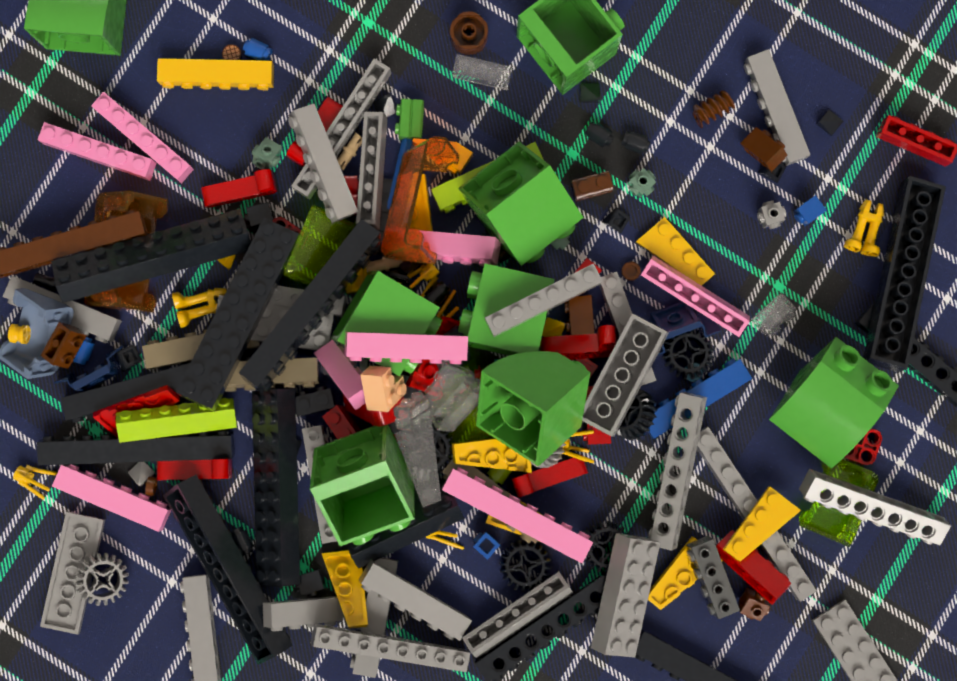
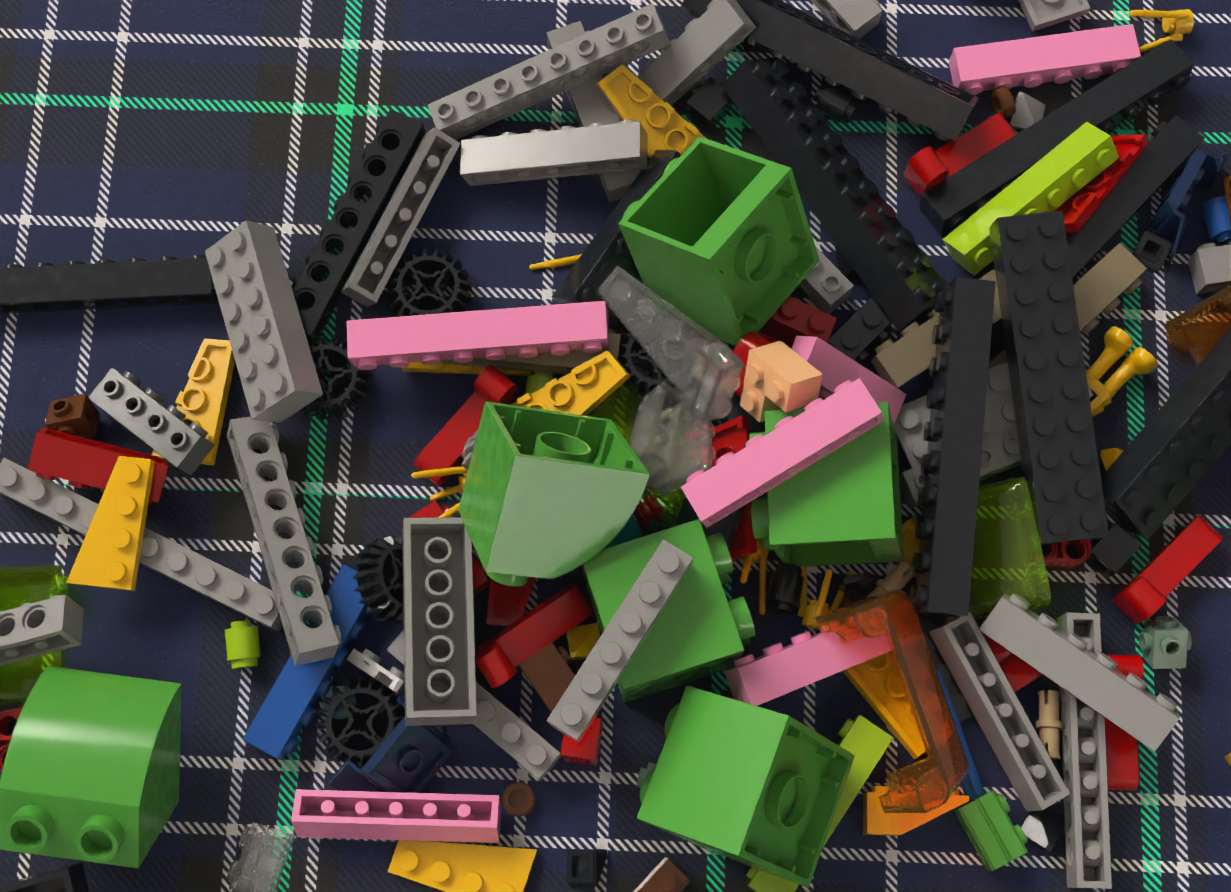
camera: 150 degrees right, 10 degrees down
blue brick [473,531,500,560] -> none
none -> lime brick [225,620,261,669]
none -> light grey wing [346,648,405,695]

